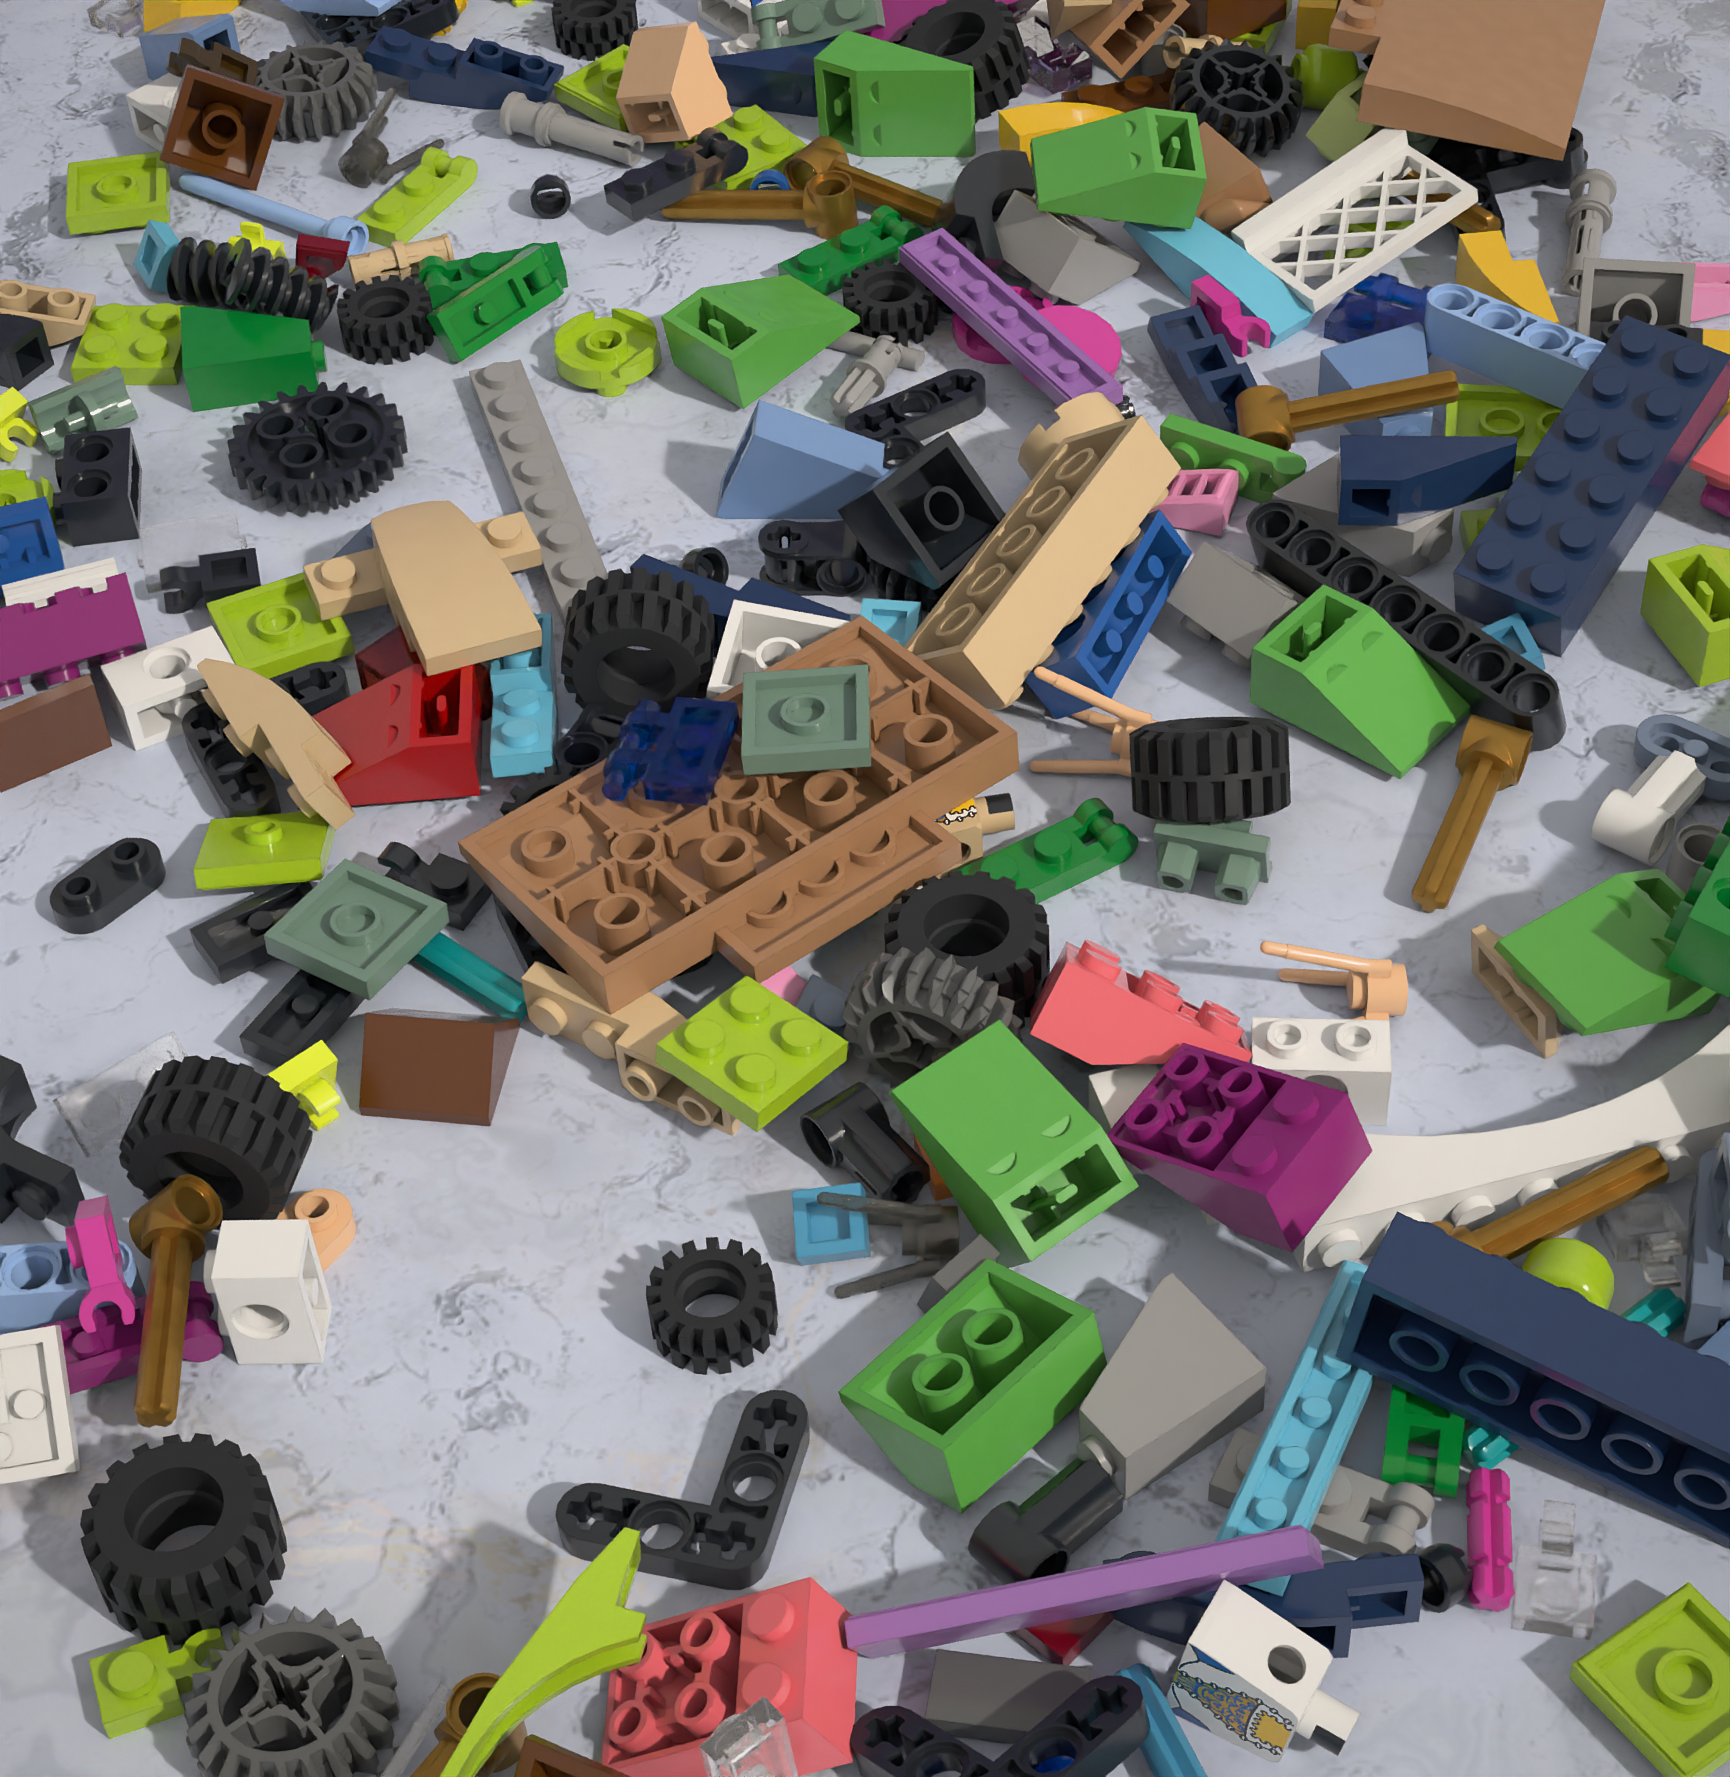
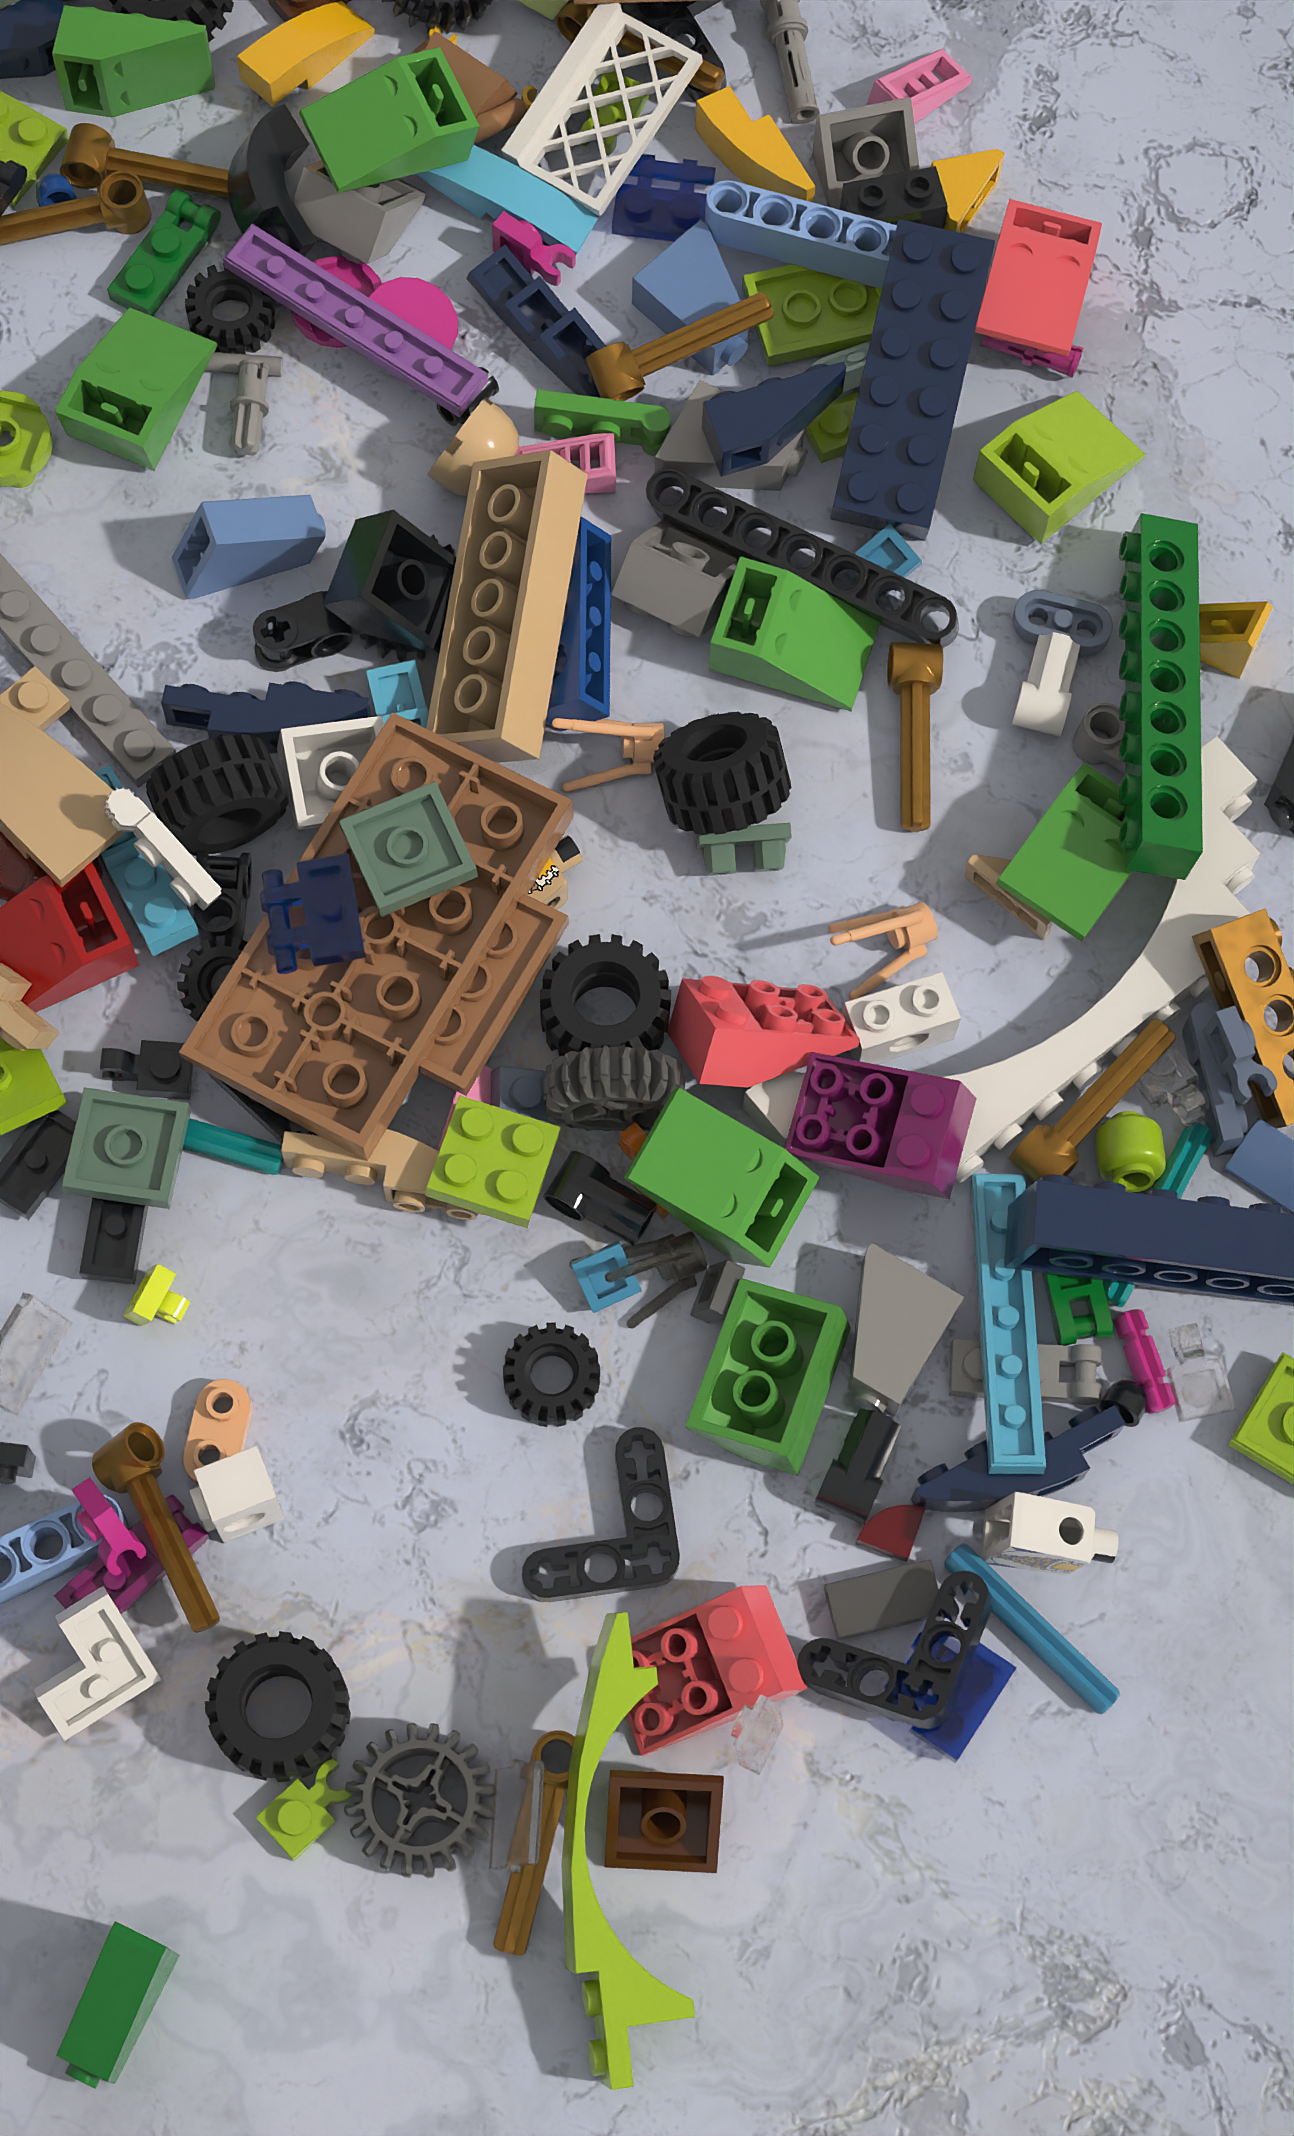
camera: 30 degrees left, 25 degrees up
black tyre [119,1055,313,1229] -> none
reddish brown slope [359,1008,520,1126] -> none
black hinge [678,547,729,585] -> none
medium lavender tile [844,1524,1324,1659] -> none
black beam [845,369,986,470] -> none
green plate [956,798,1139,904] -> none
none -> white hinge [104,787,221,911]

